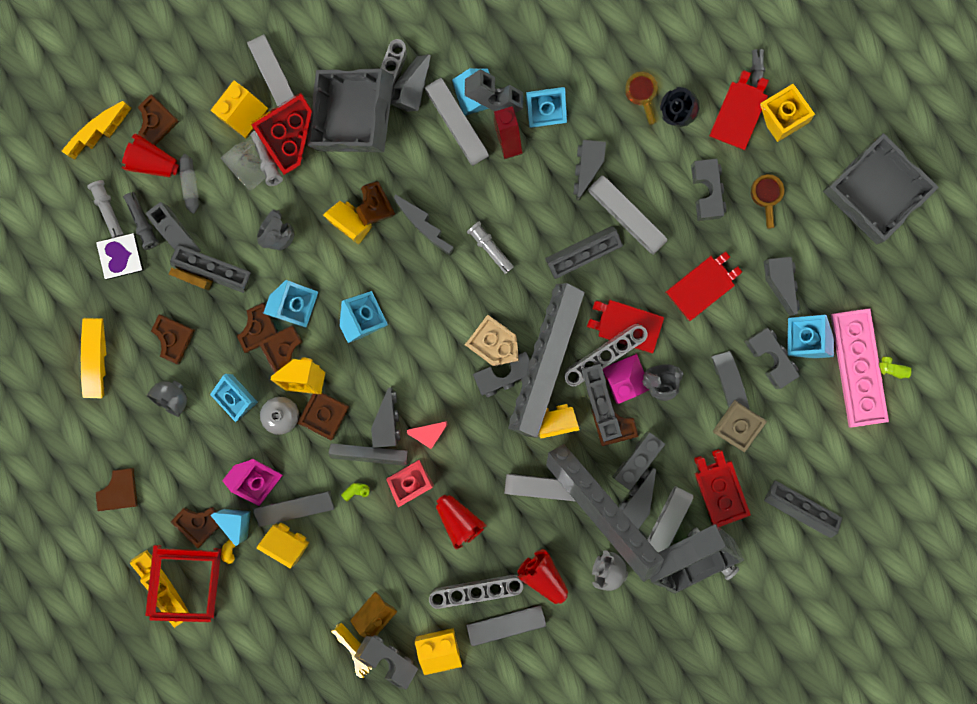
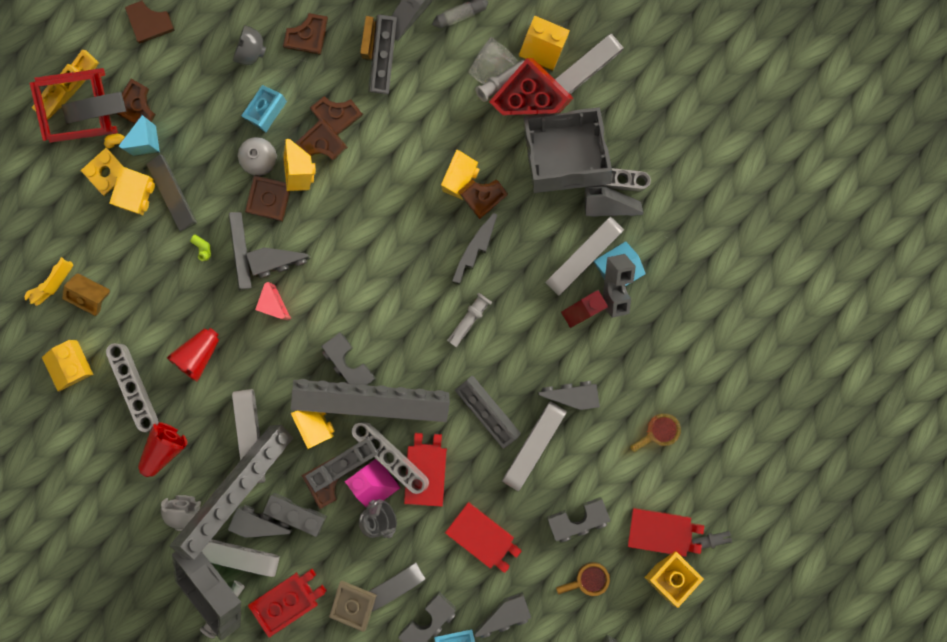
camera: 75 degrees right, 0 degrees up
dark pink slope [222,459,283,506] -> none
dark grey helmet [257,209,295,251] -> none
medium azure slope [263,280,318,328] -> none
medium azure slope [340,291,388,343] -> none
dark grey arch [354,635,418,690] -> none
coral slope [386,460,434,507] -> none
tan tile [465,315,519,366] -> none
dark grey slope [467,605,546,646] -> none
medium azure slope [525,87,567,128] -> none
black cylinder [660,87,700,127] -> none
none -> dark grey slope [61,92,126,124]
none -> yellow piece [80,148,124,196]

